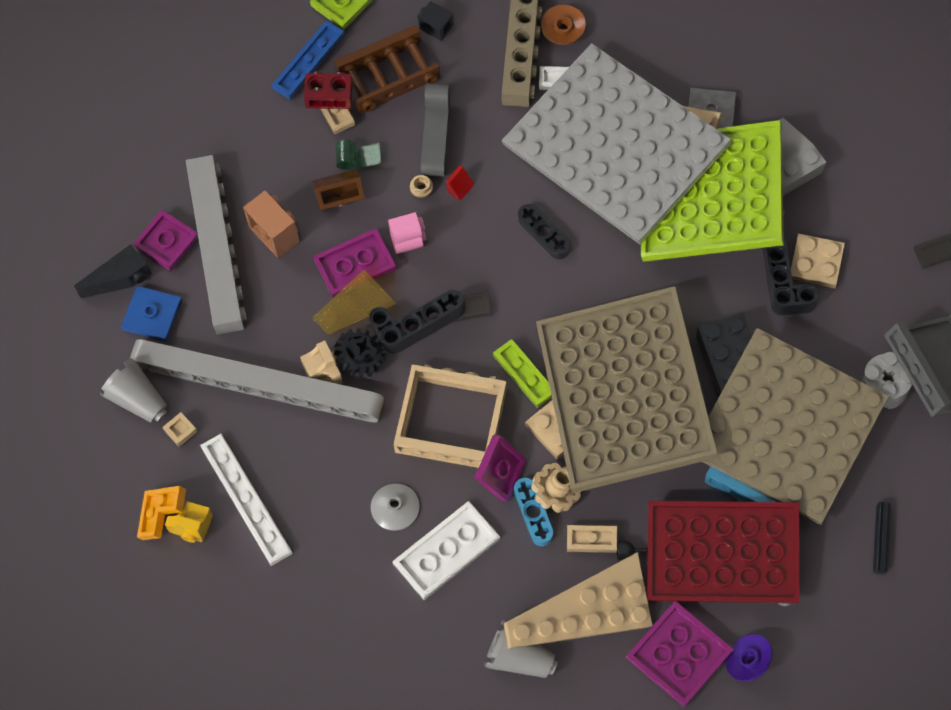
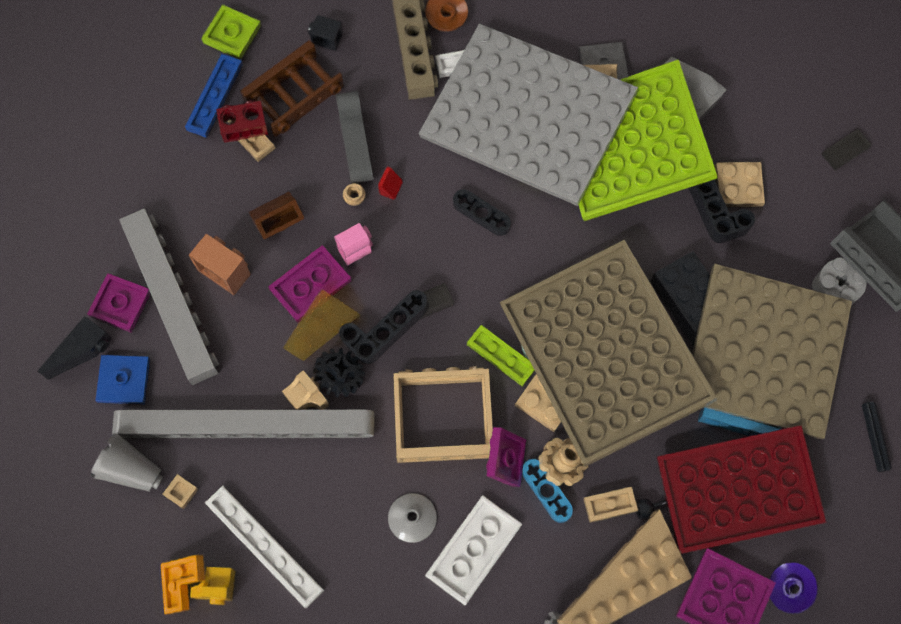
camera: 20 degrees left, 5 degrees up
clear green panel [335,140,381,170] -> none

